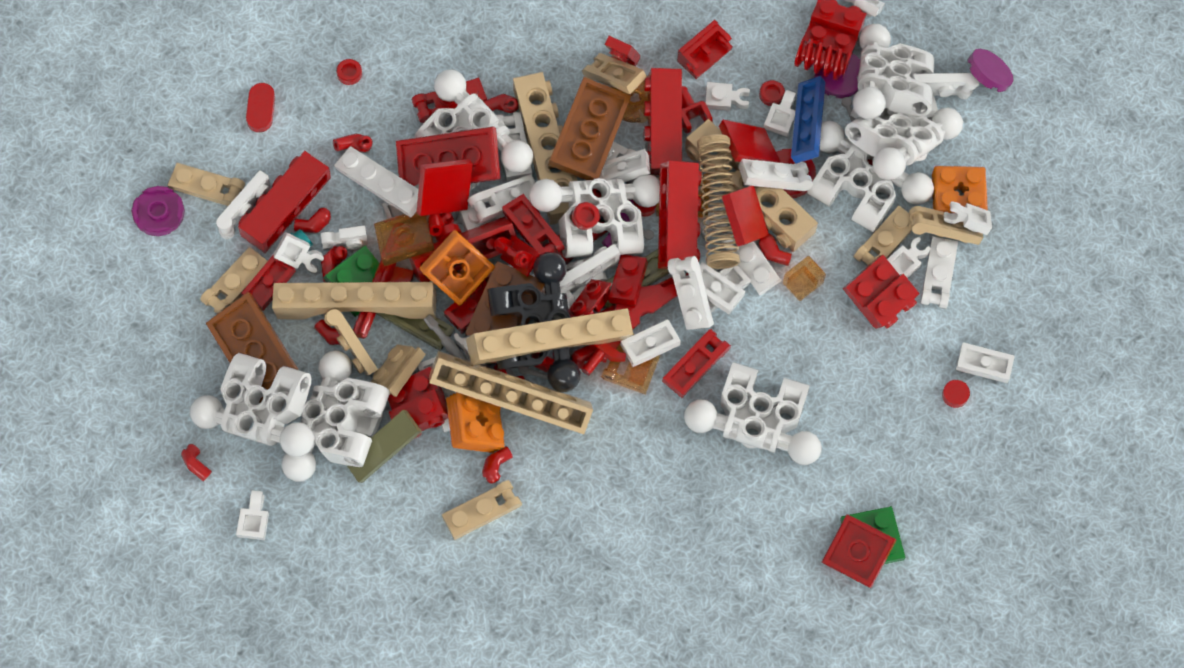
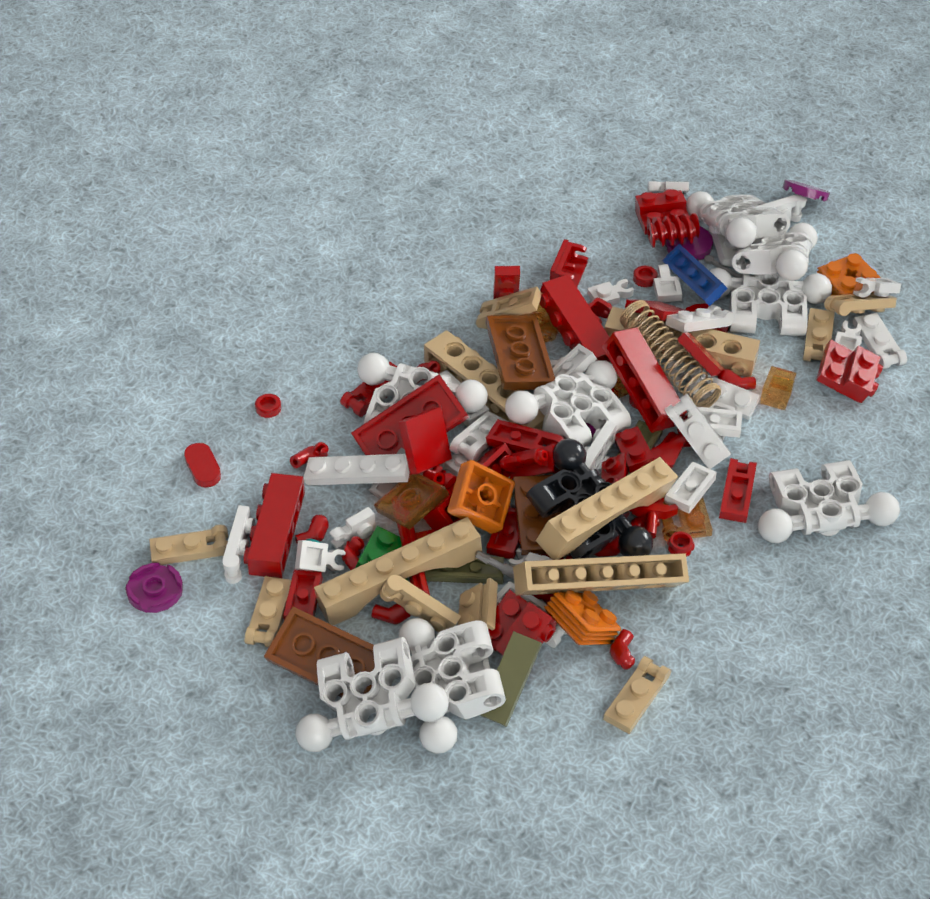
camera: 25 degrees left, 20 degrees down
red arm [181,444,212,482] -> none
white plate [236,490,269,540] -> none
red tile [572,202,600,230] -> none
none -> red plate [667,531,695,557]

